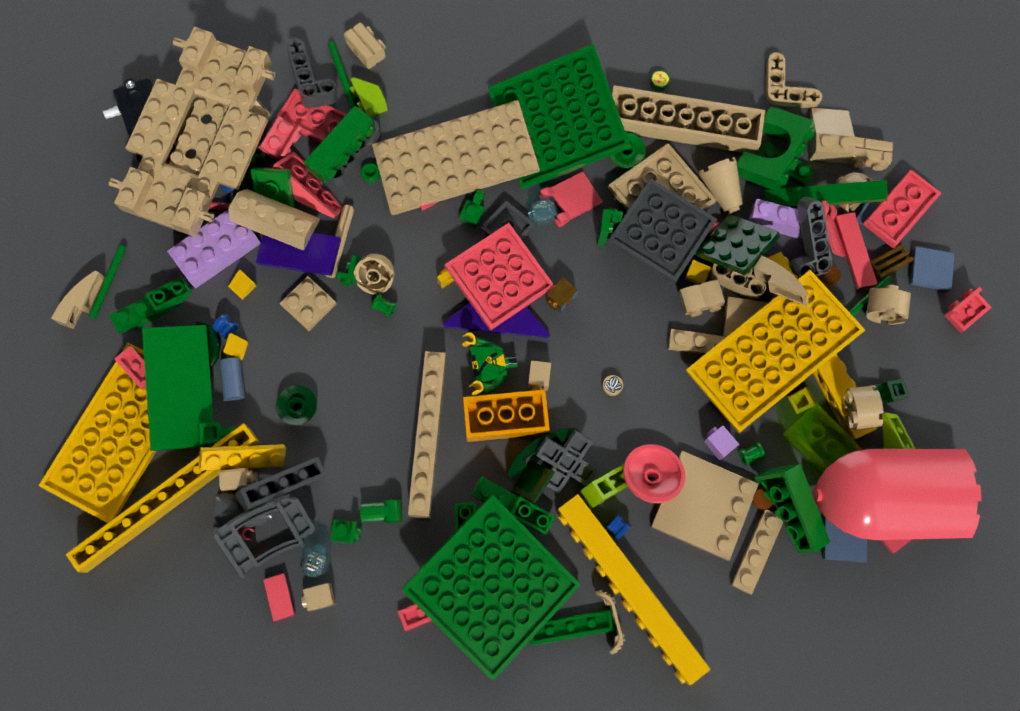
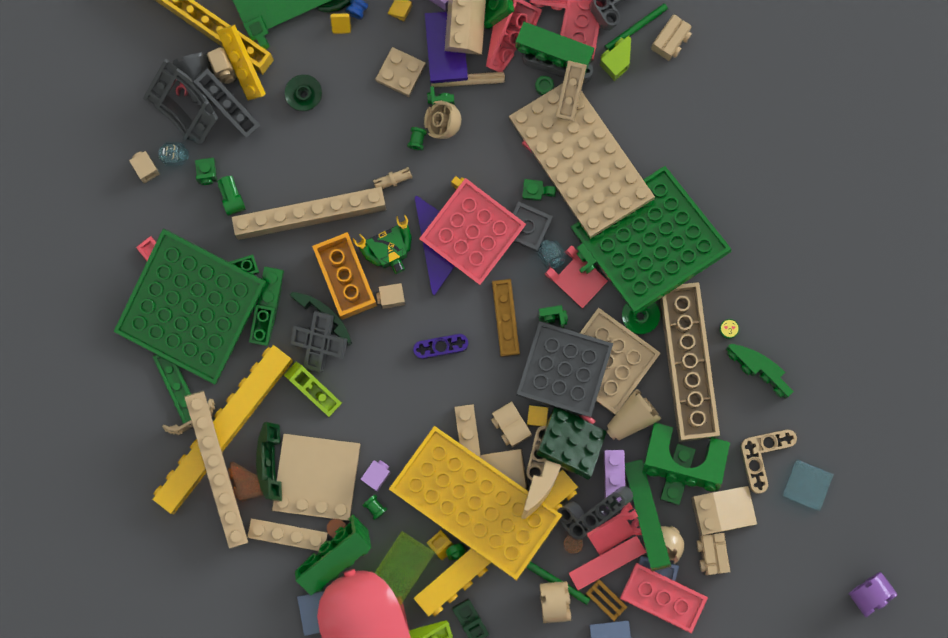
camera: 80 degrees right, 5 degrees up
sand blue brick [219,358,245,402] -> none
coral tile [264,573,295,622] -> none
dark green piece [512,461,555,503] -> none
pearl gold brick [546,277,578,313] -> none
tile [602,375,623,396] -> none
blue wheel [605,514,632,541] -> none
coral dish [623,444,685,503] -> none
tan brick [842,385,883,430] -> none
none -> tan brick [184,391,248,548]
none -> clear orange slope [228,462,264,502]
none -> dark green slope [256,422,282,501]
none -> tan pin [373,167,413,189]
none -> dark purple beam [413,334,468,359]
none -> green tile [446,543,466,560]
none -> pearl gold tile [492,279,520,357]
none -> tan tile [555,61,587,121]
none -> green bracket [576,243,597,274]
none -> green slope [726,344,794,399]
none -> clear light blue tile [783,460,834,511]
none -> medium lavender brick [849,572,898,617]

